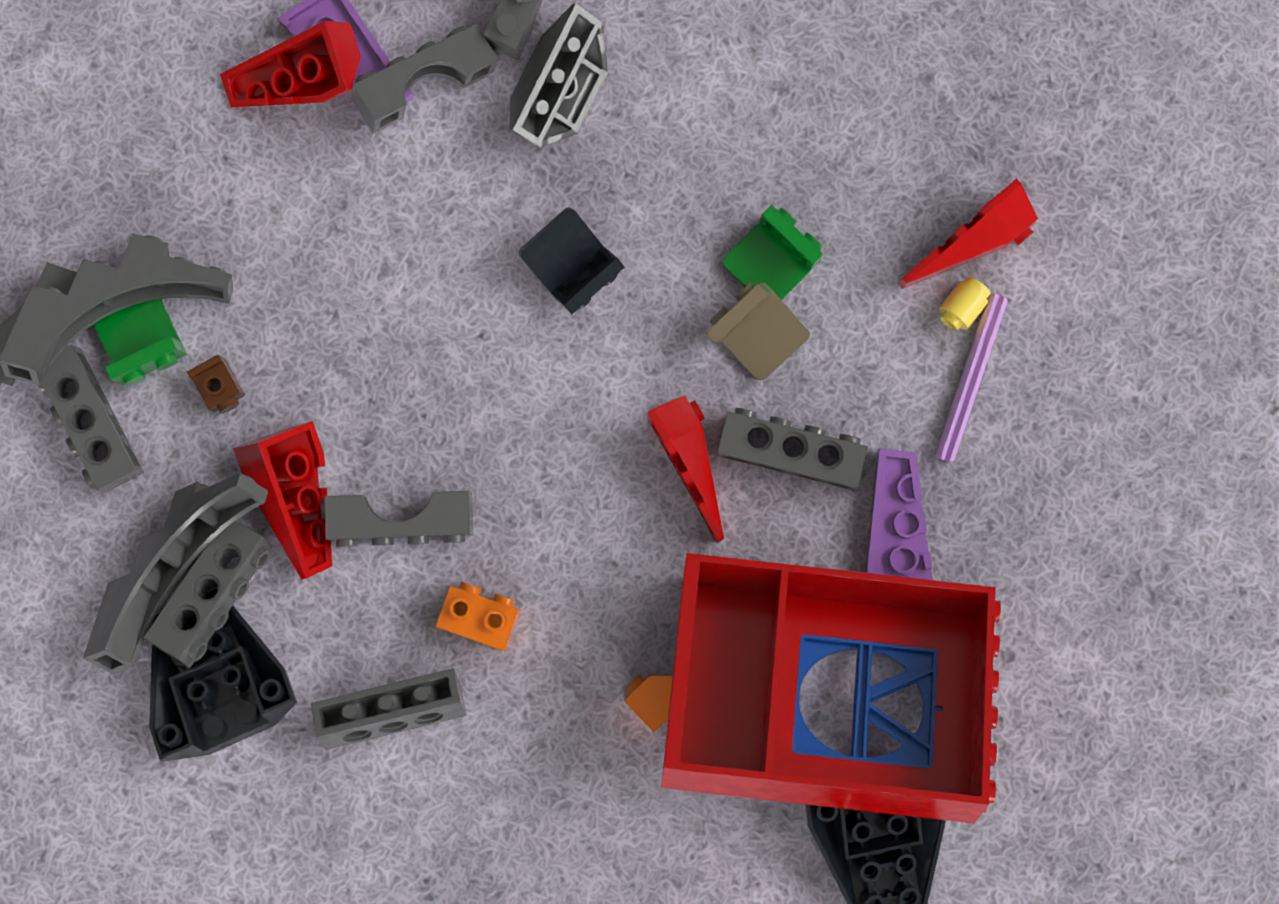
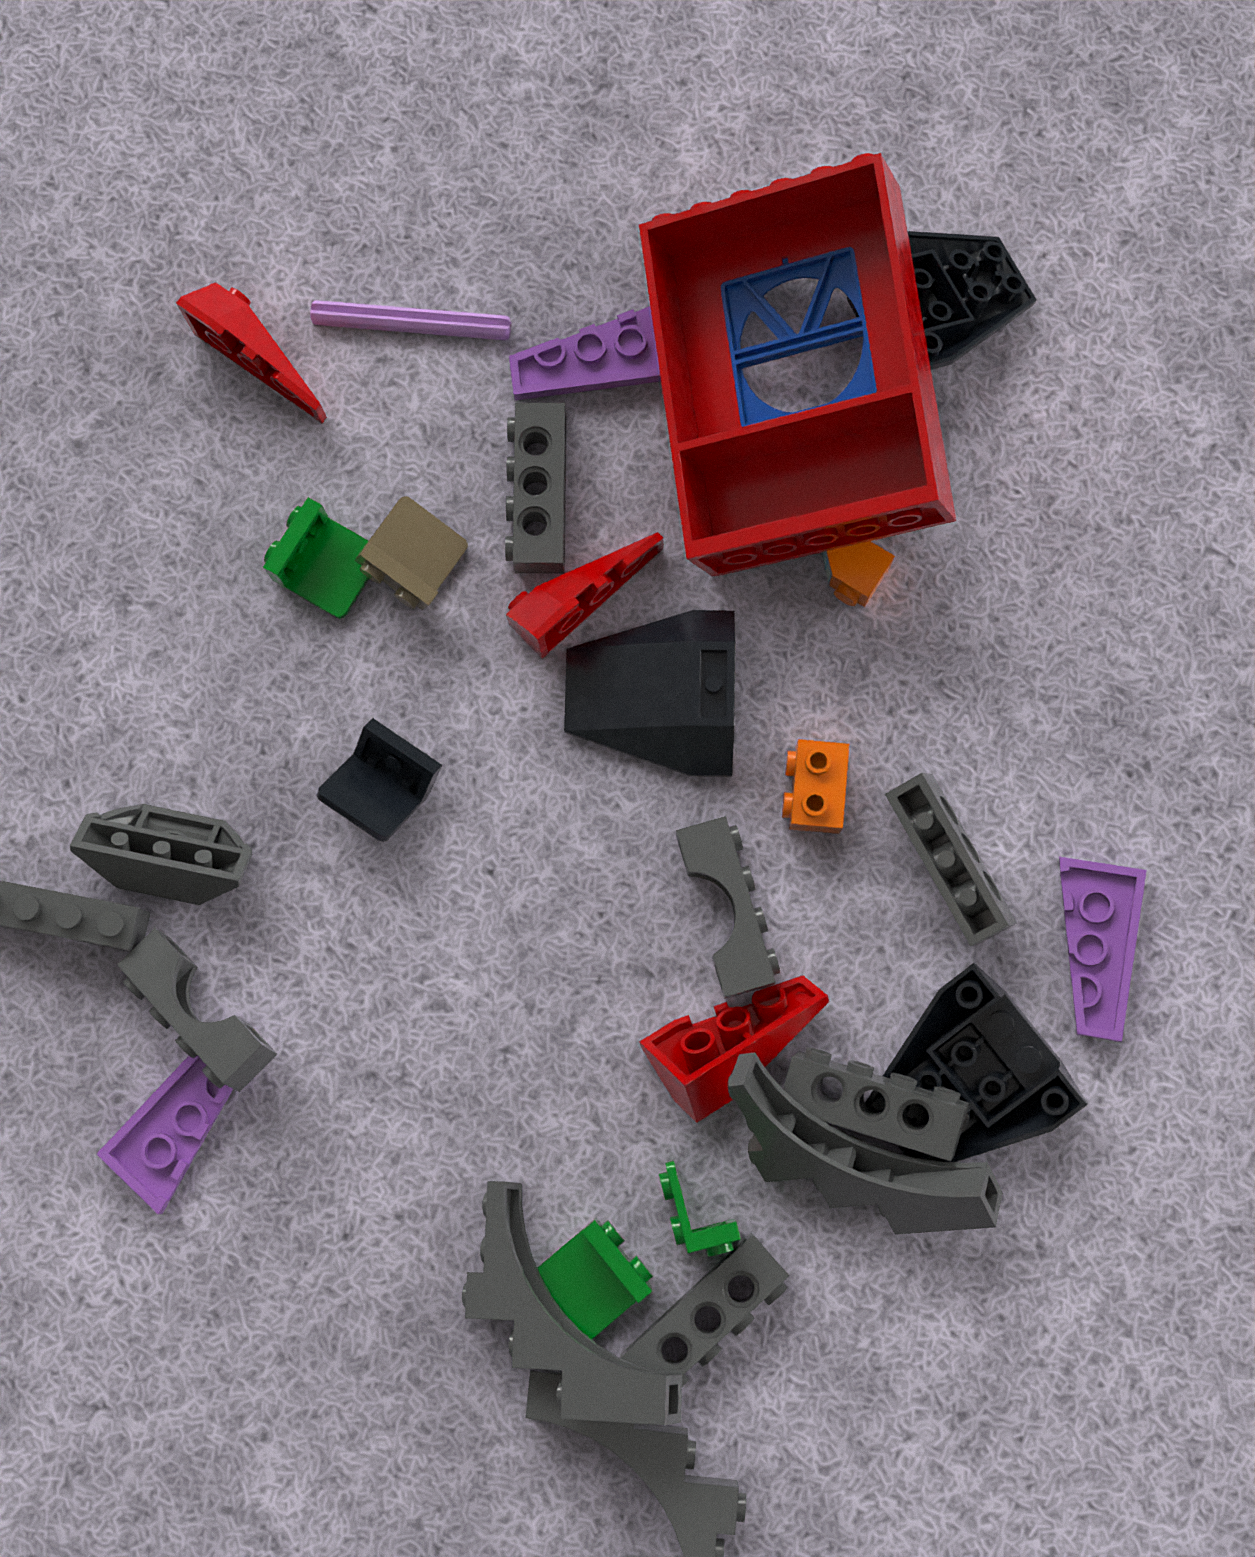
camera: 105 degrees left, 5 degrees down
reddish brown brick [187,355,245,414] -> none
red wedge [220,21,361,107] -> none
light yellow brick [939,277,990,331] -> none
none -> black wedge [564,610,736,777]
none -> green bracket [659,1161,741,1257]
none -> medium lavender wing [1059,856,1147,1043]

